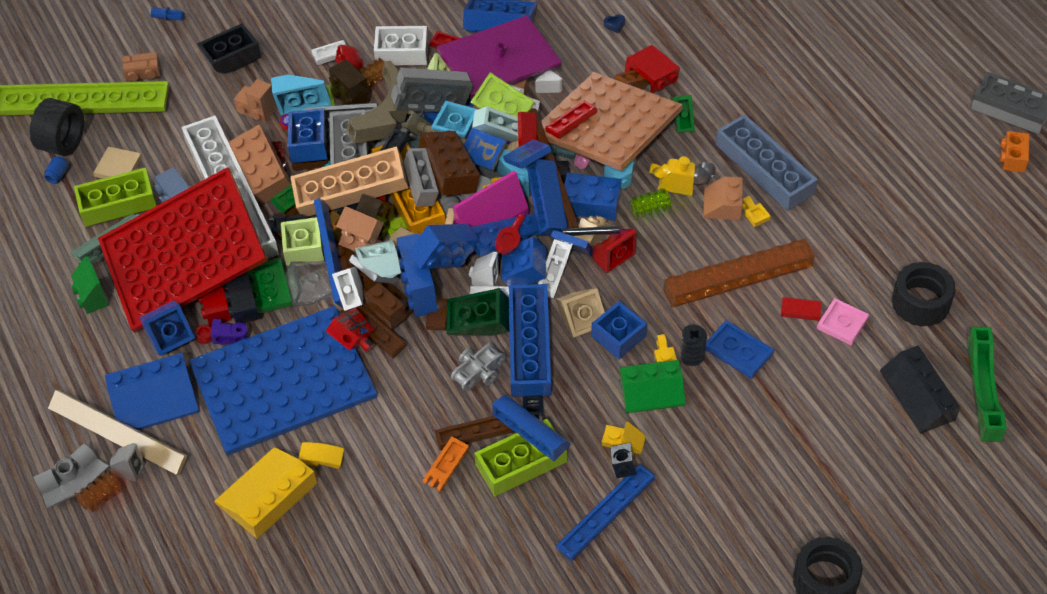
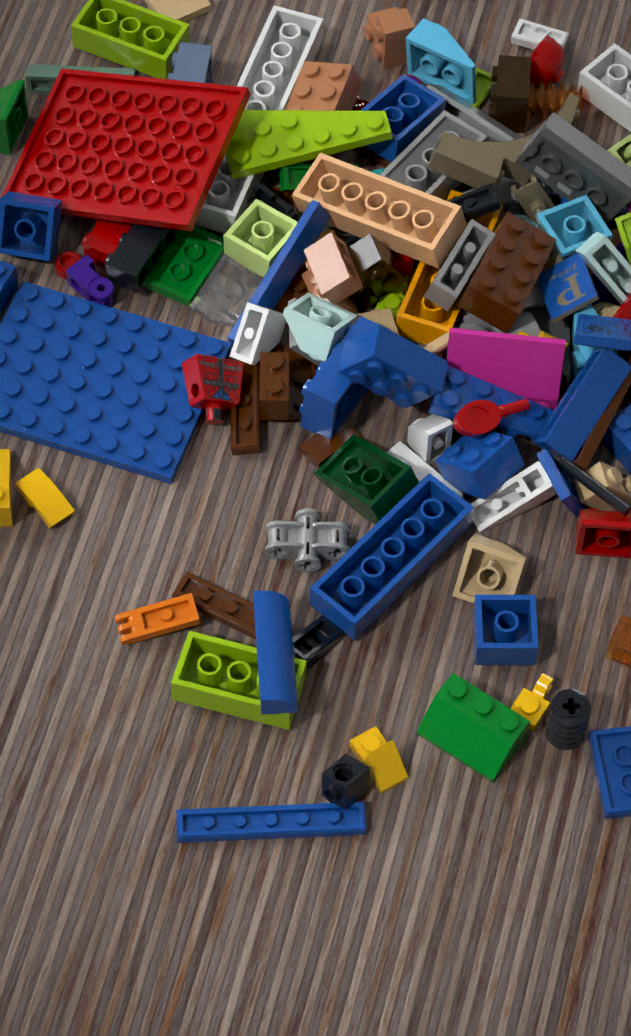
camera: 40 degrees right, 5 degrees up
none -> lime wing [226,110,393,179]

